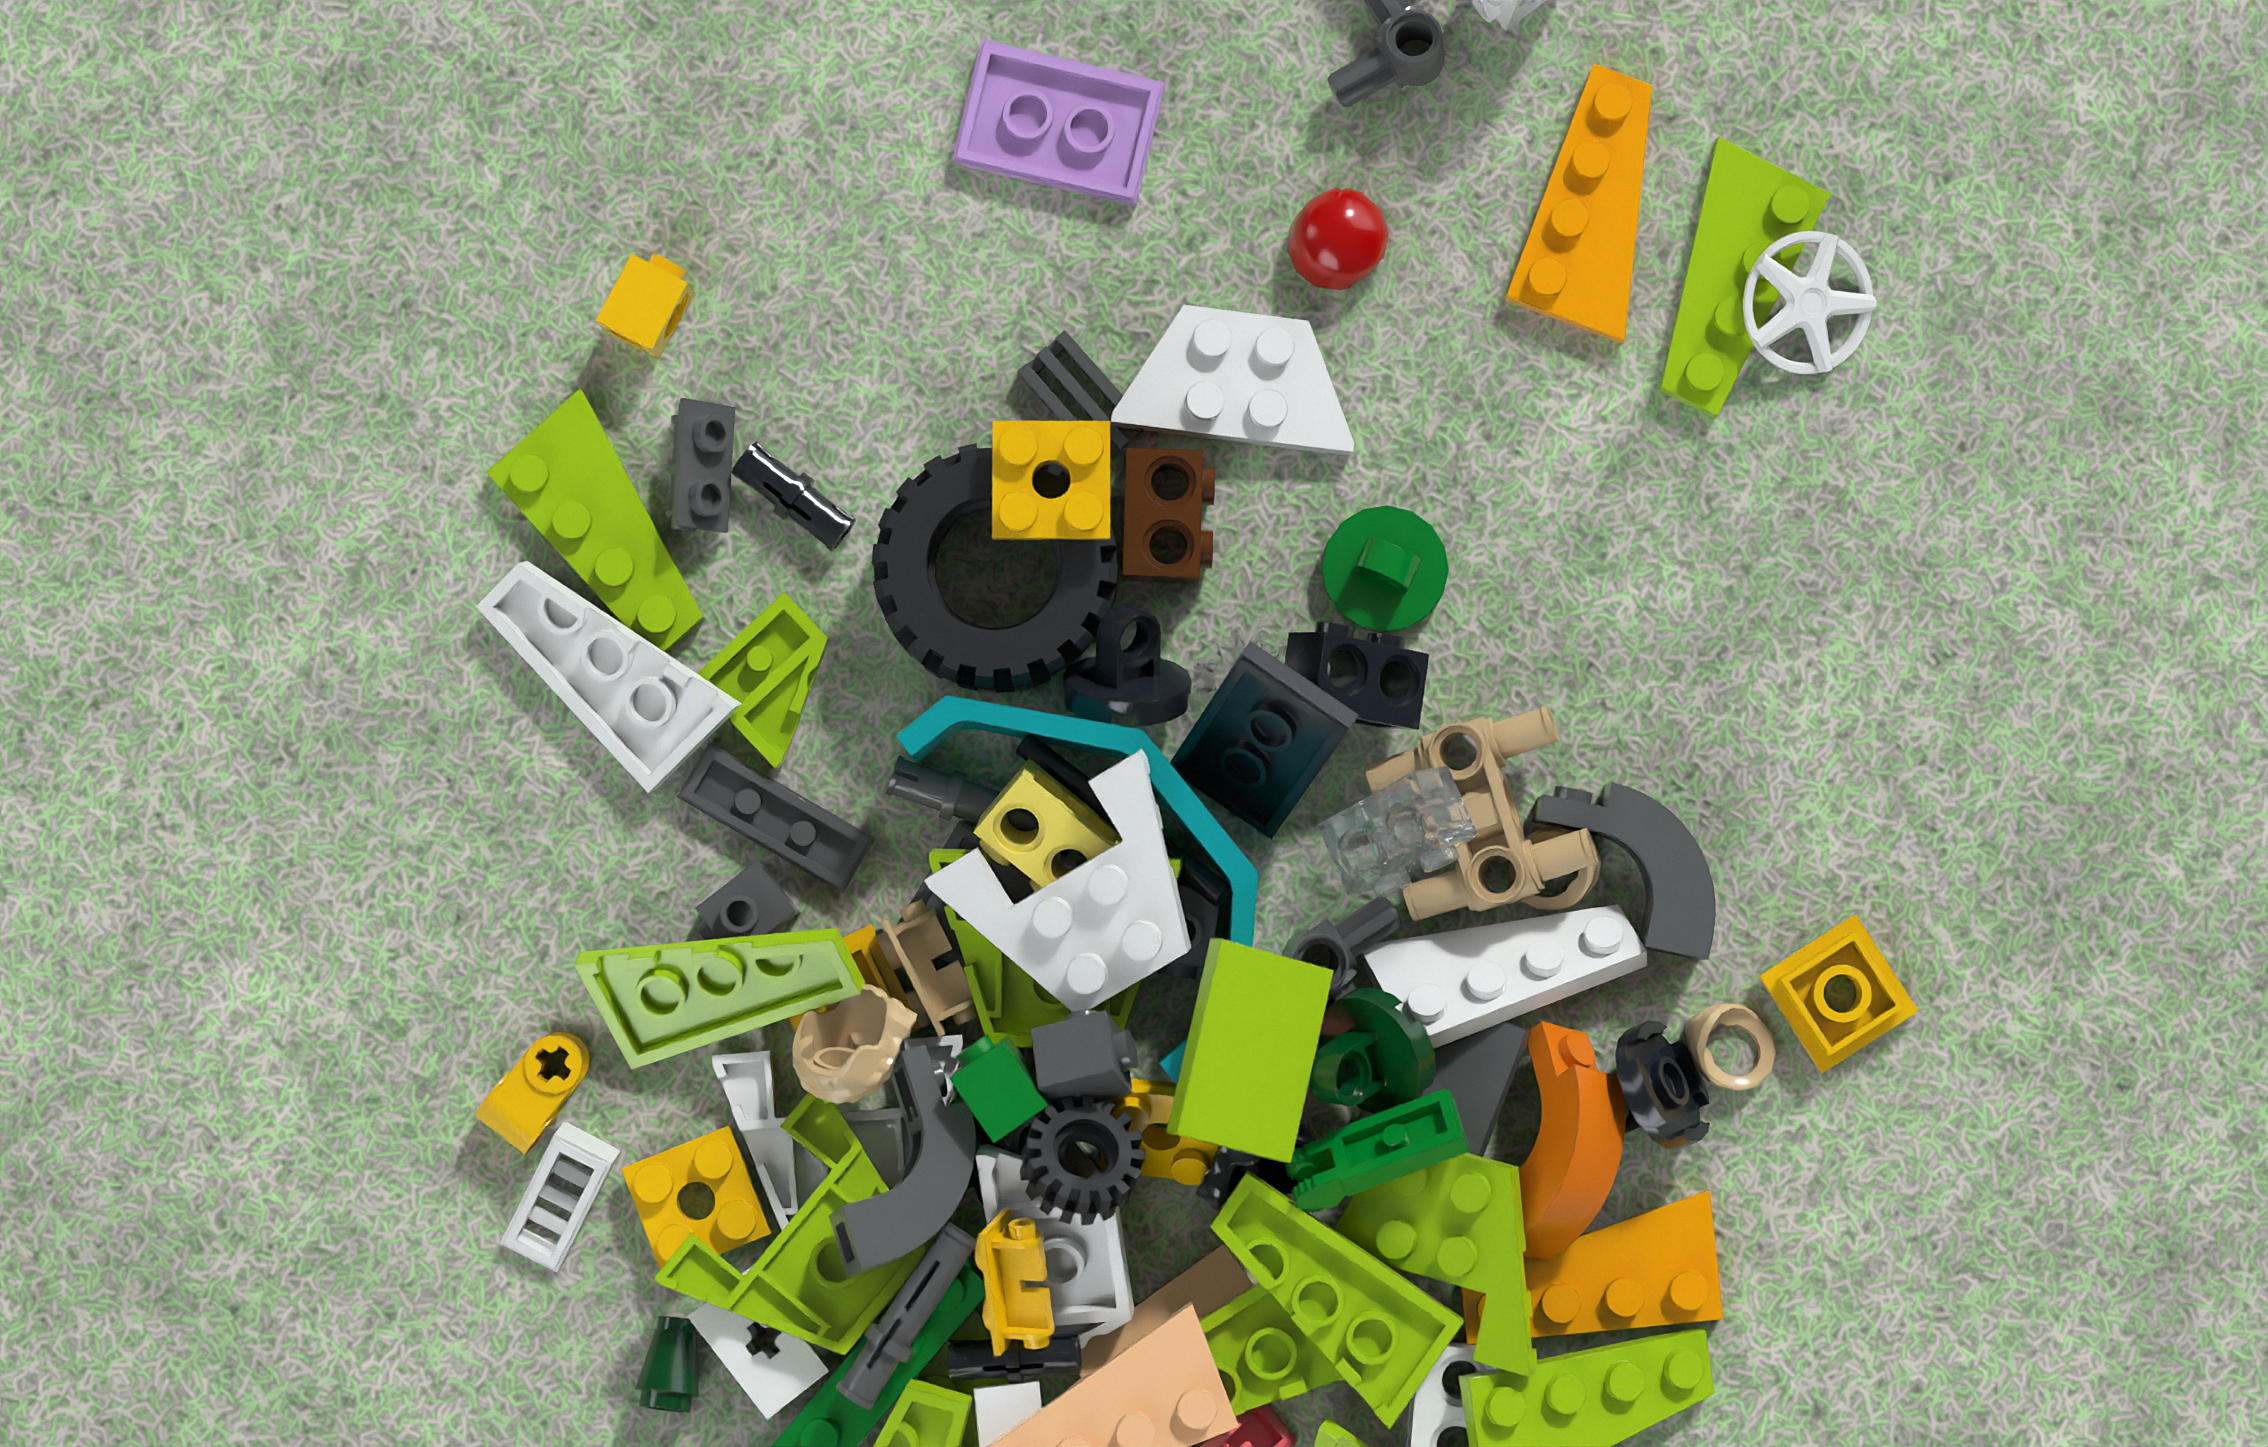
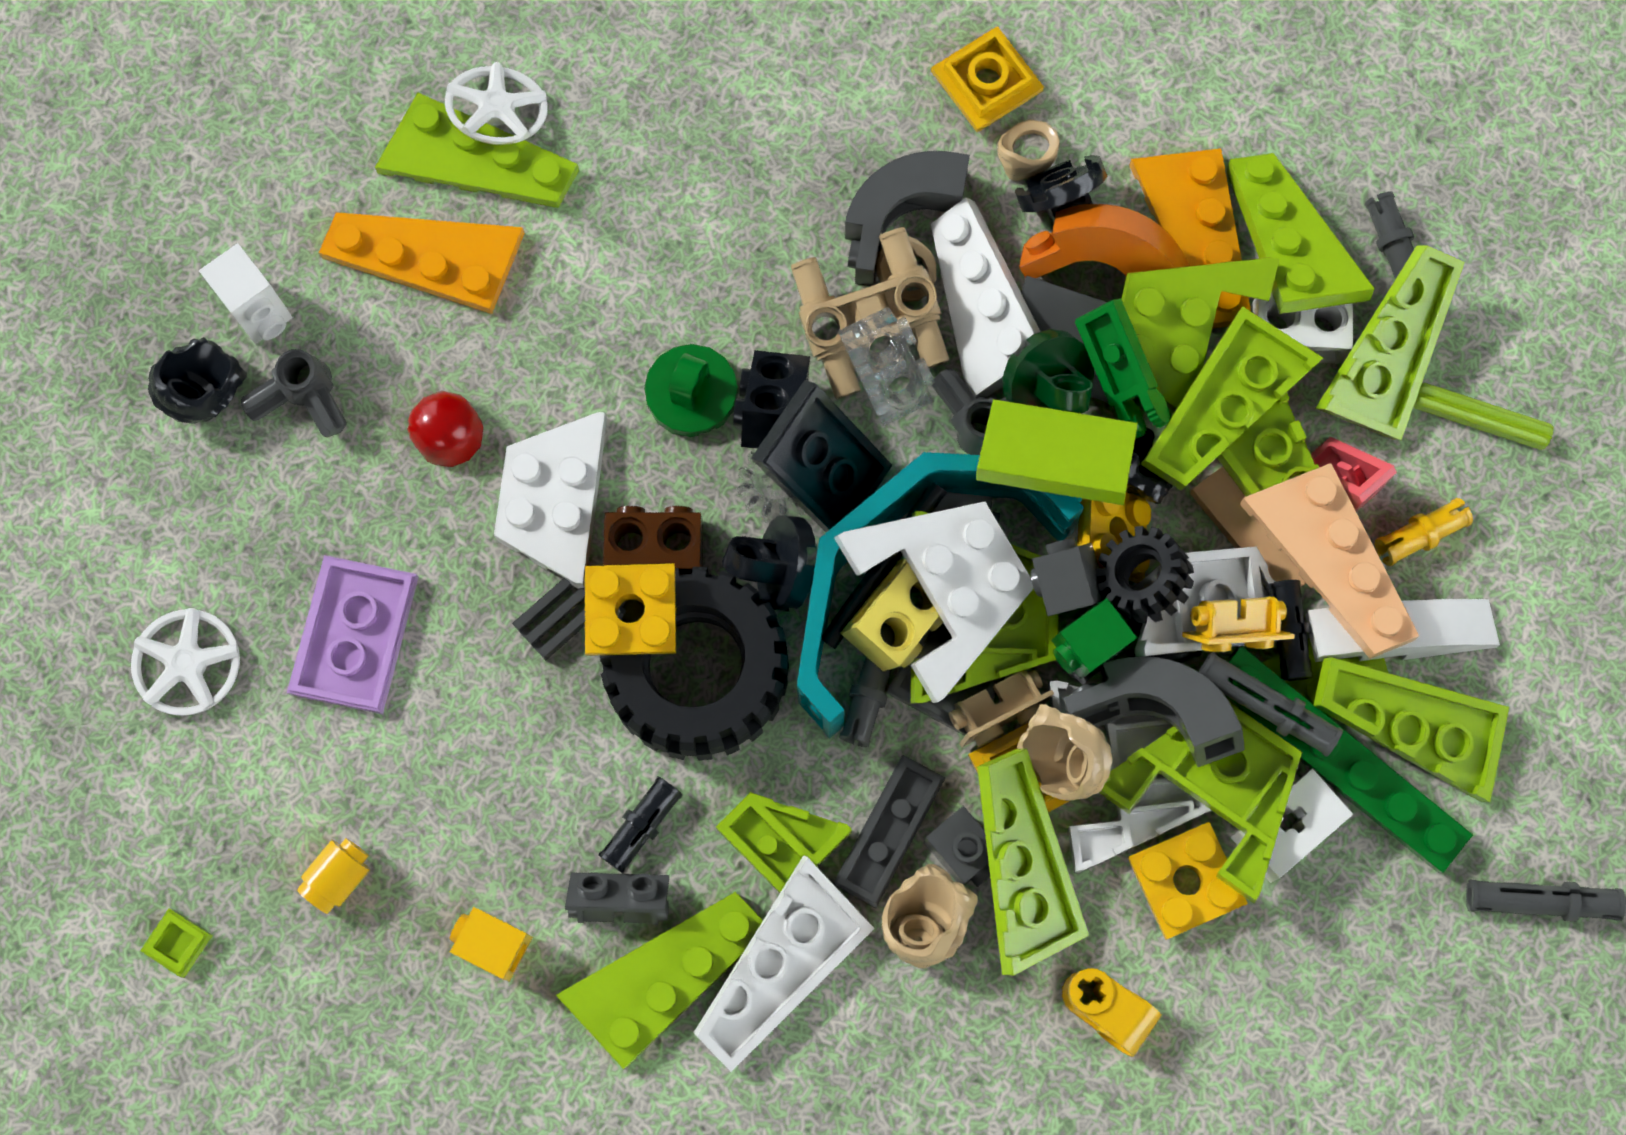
camera: 85 degrees left, 10 degrees down
white slope [500,1122,620,1272] -> none
dark green cone [635,1316,699,1413] -> none
none -> yellow brick [297,838,370,914]
none -> tan hair [882,864,978,969]

